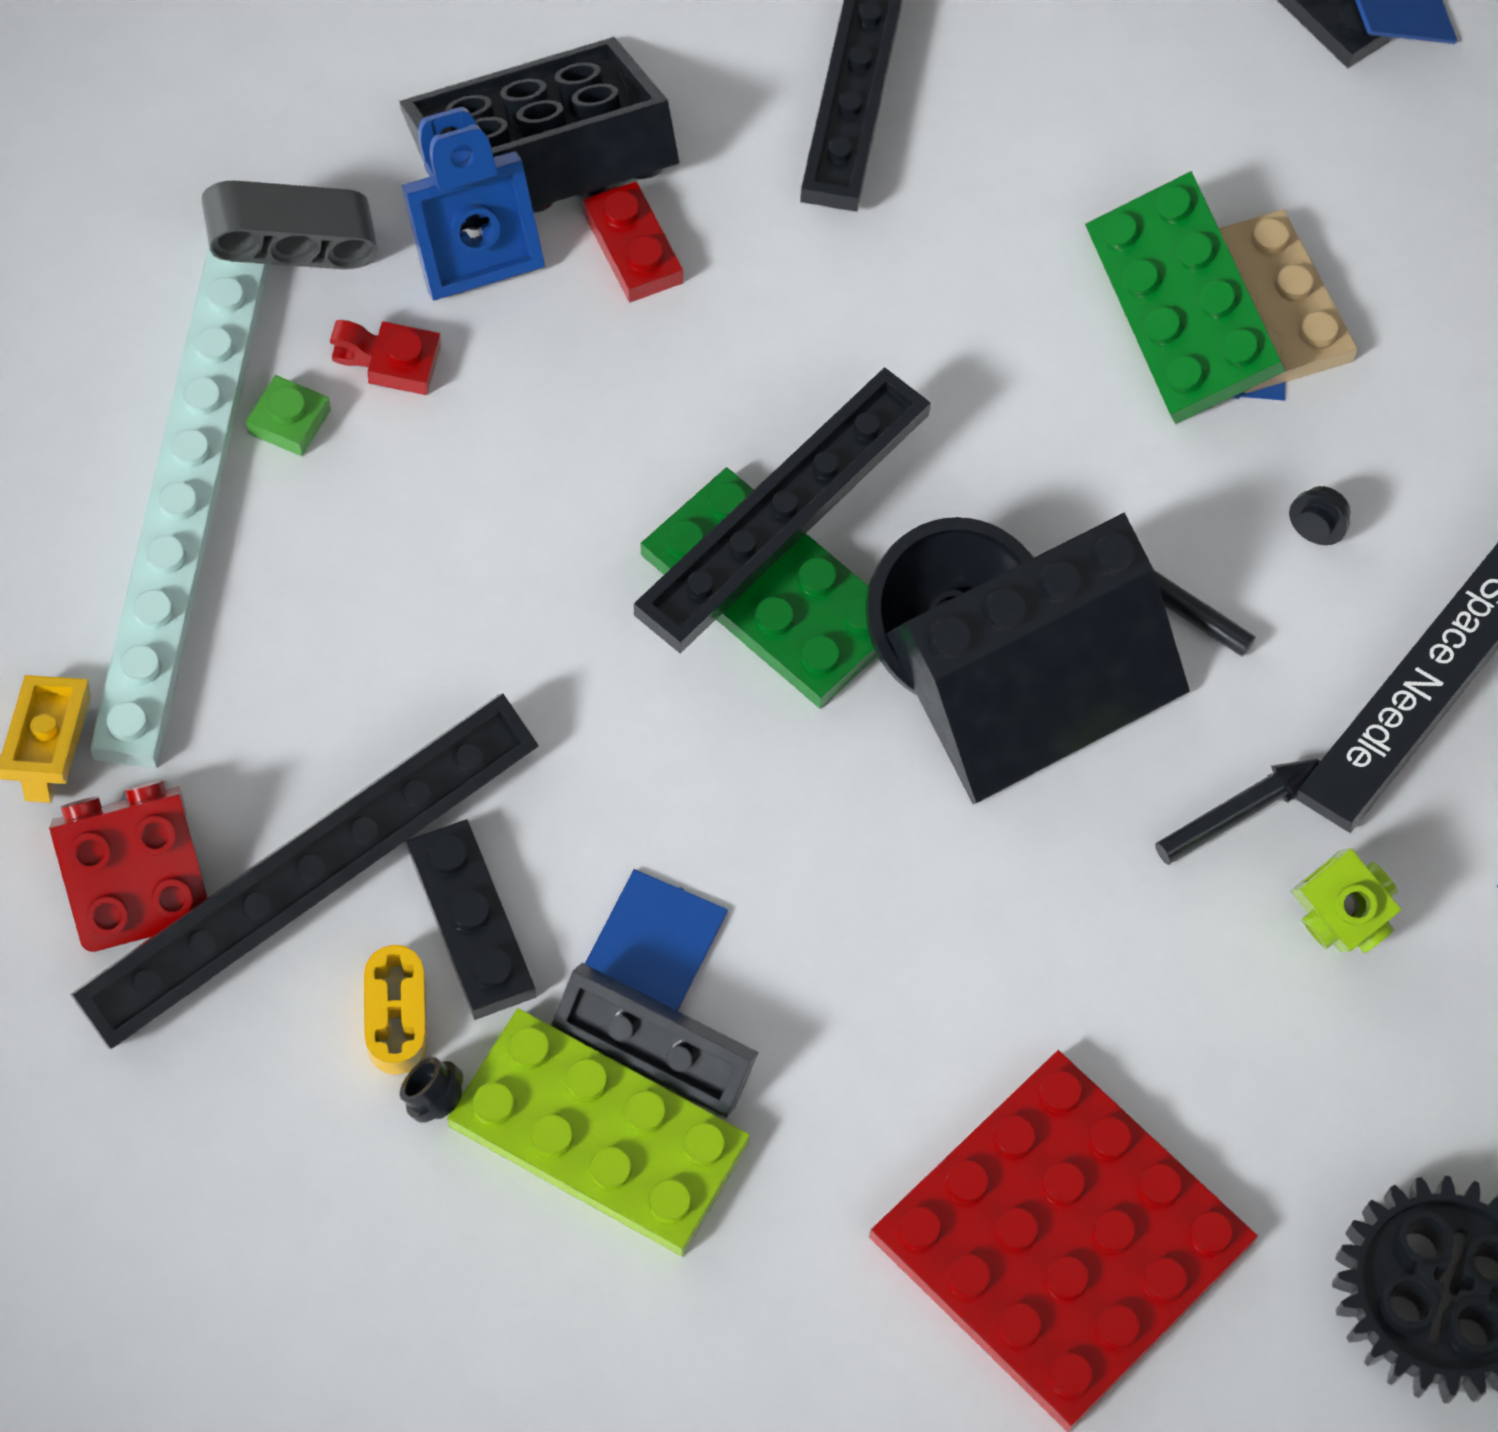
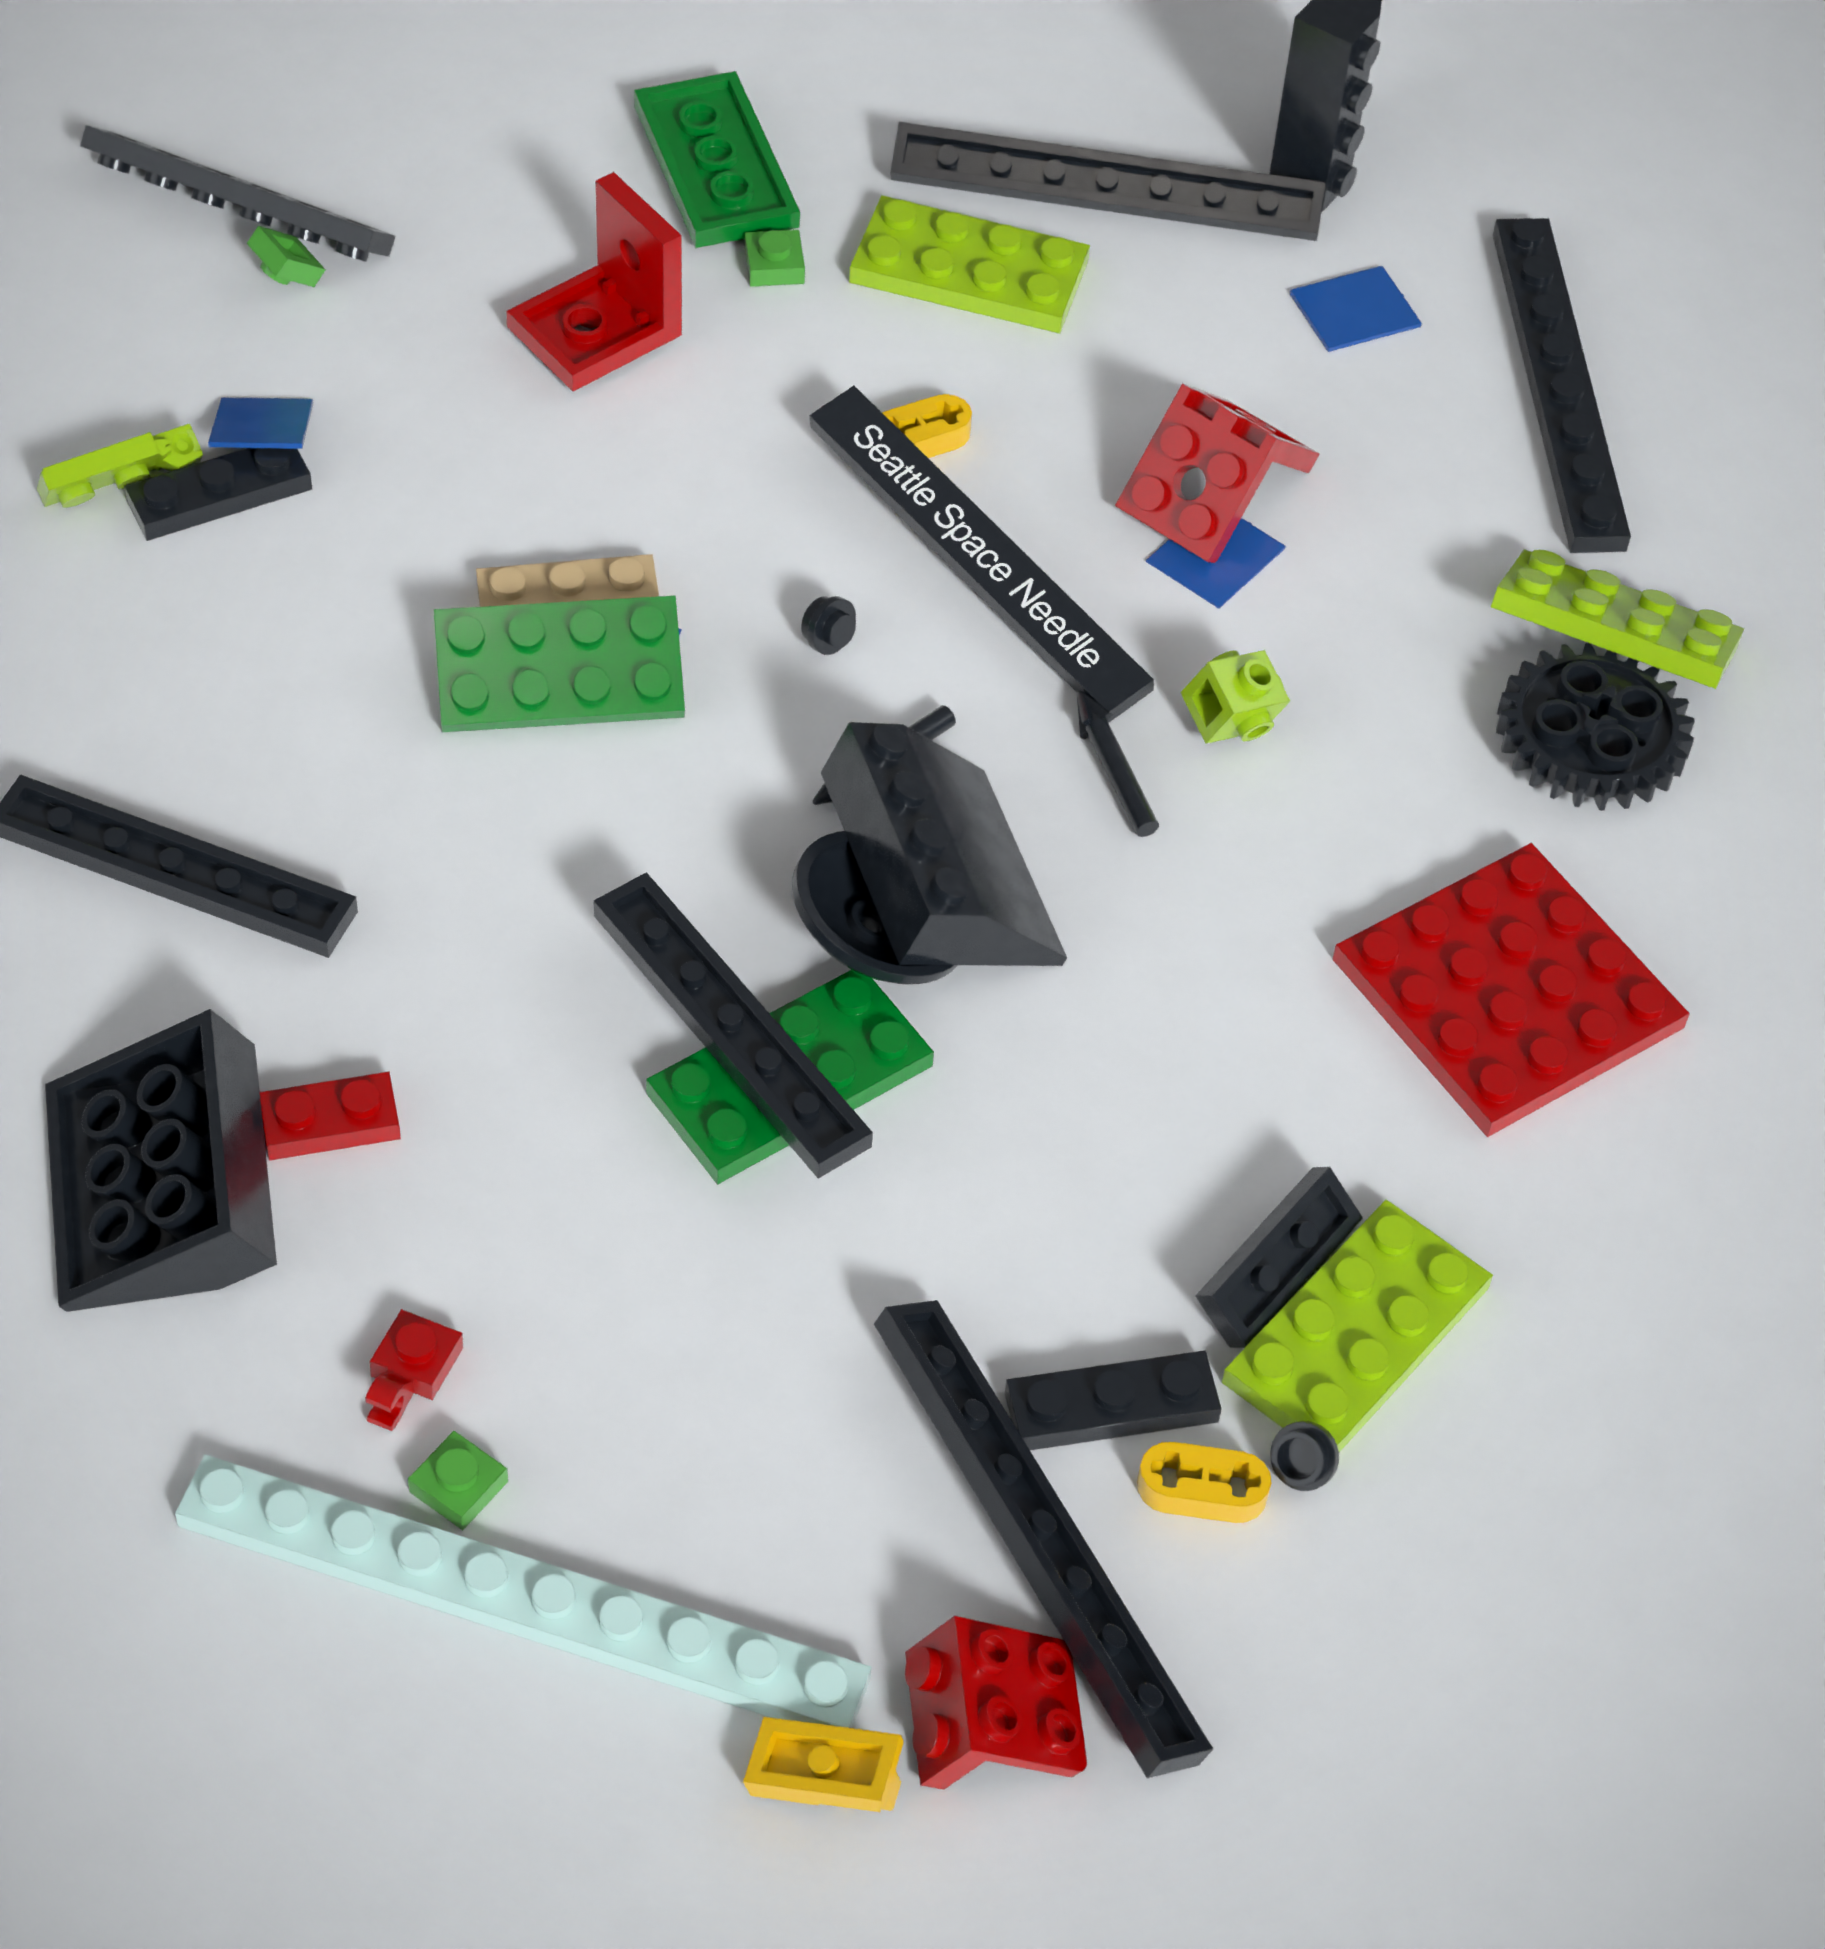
camera: 80 degrees left, 10 degrees down
dark grey beam [201,180,378,269] -> none
blue plate [401,107,545,301] -> none
blue window [585,869,728,1011] -> none

